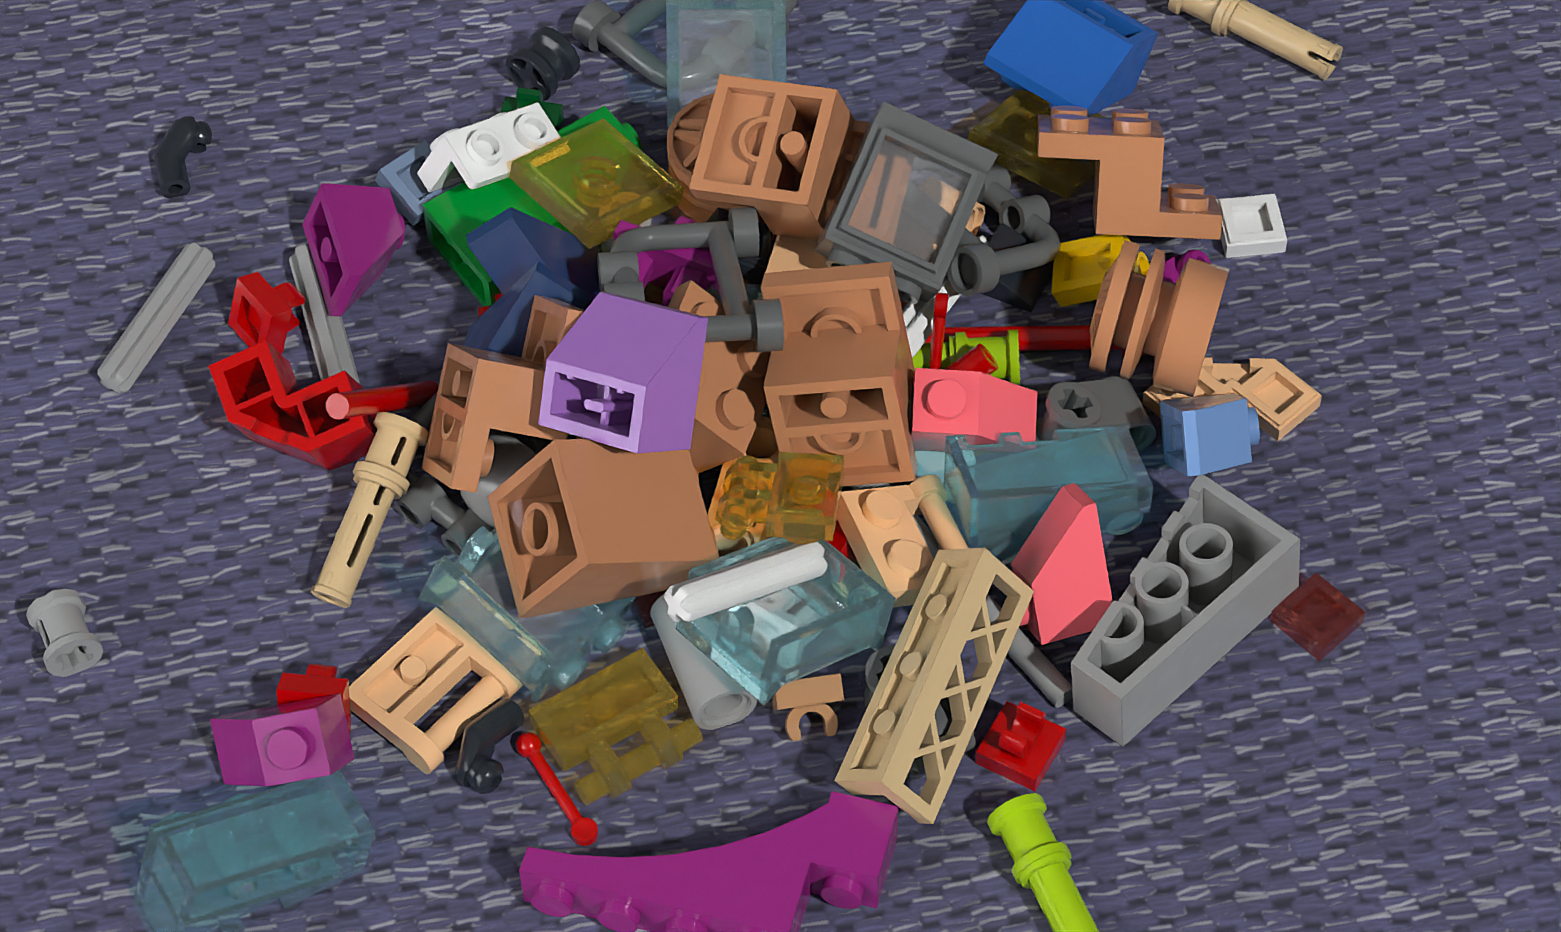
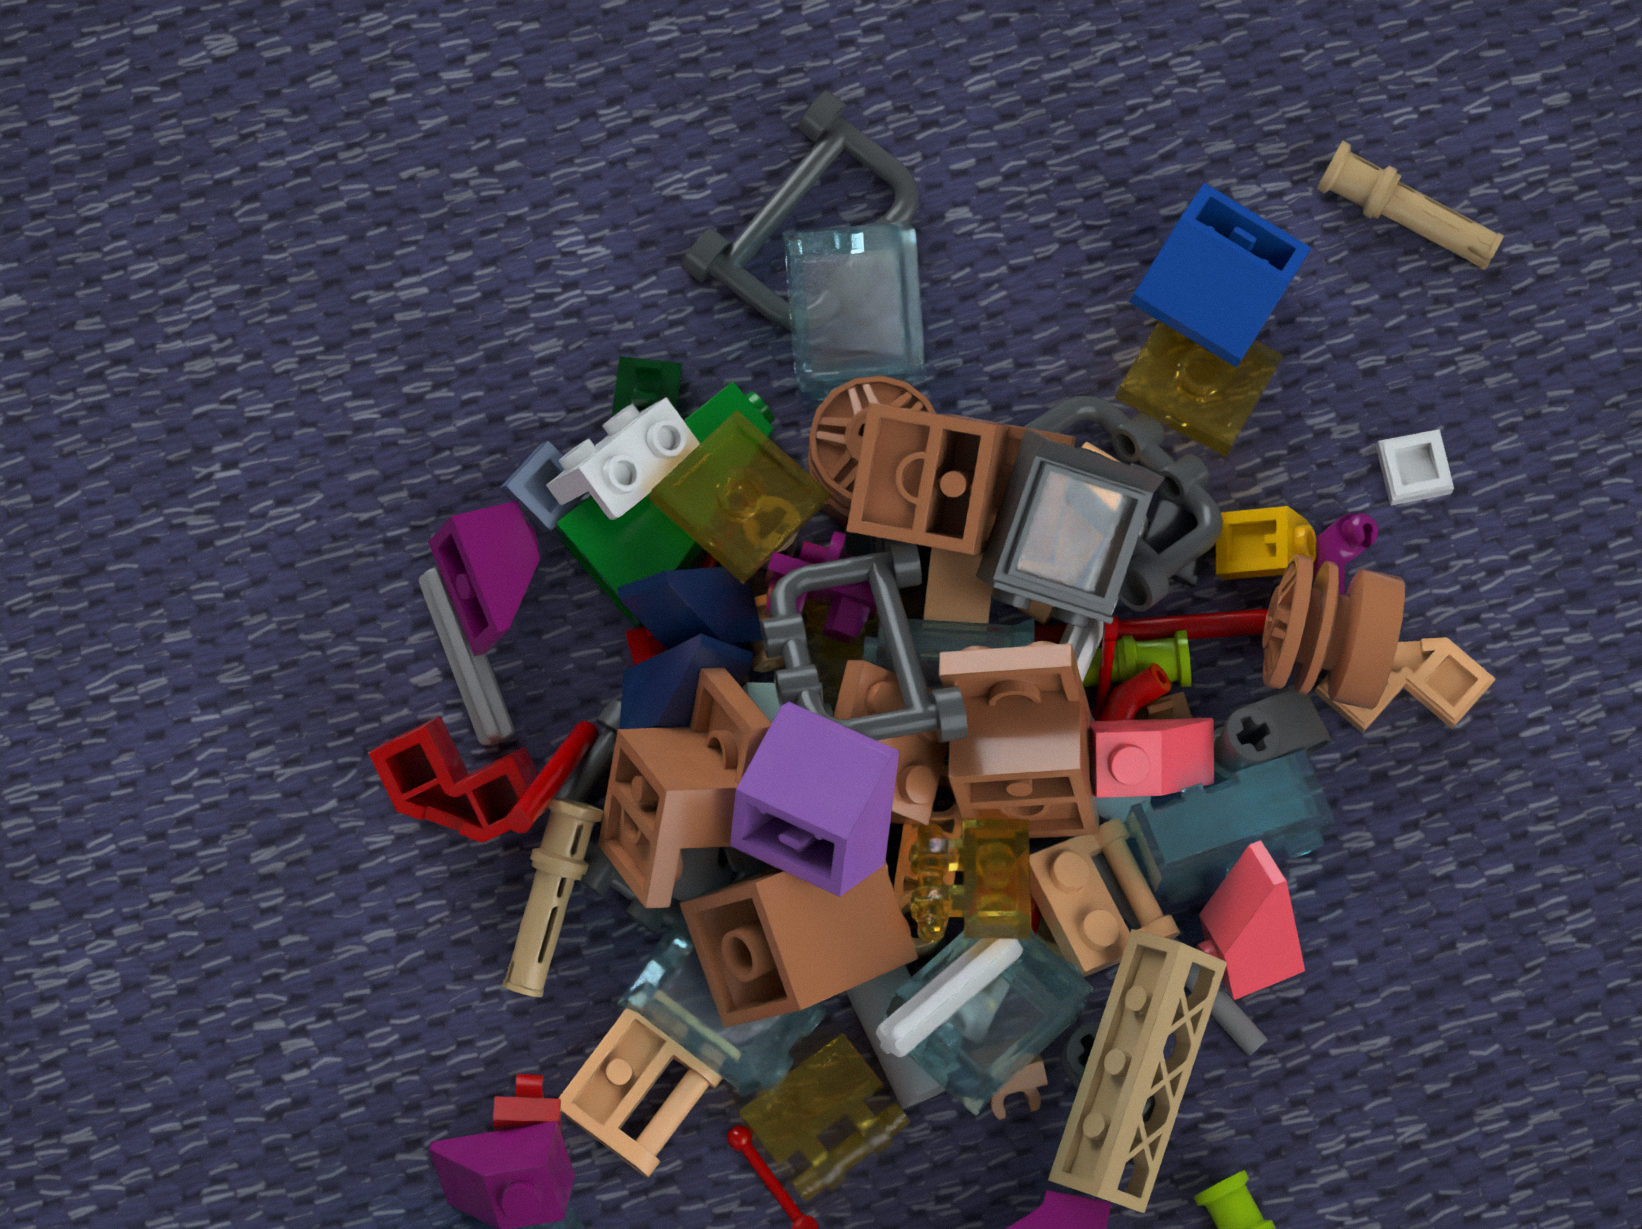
camera: 10 degrees left, 20 degrees up
light grey bush [26,589,103,677] -> none
light grey axle [97,243,215,394] -> none
black arm [154,116,212,198] -> none
red tile [228,271,306,354] -> none
black arm [455,698,524,794] -> none
black wheel [506,26,581,101] -> none
red tile [975,701,1067,792] -> none
nougat bracket [1036,106,1222,240] -> none
light grey wedge [1071,475,1300,746] -> none
medium blue slope [1159,393,1260,476] -> none
clear red tile [1270,573,1365,662] -> none

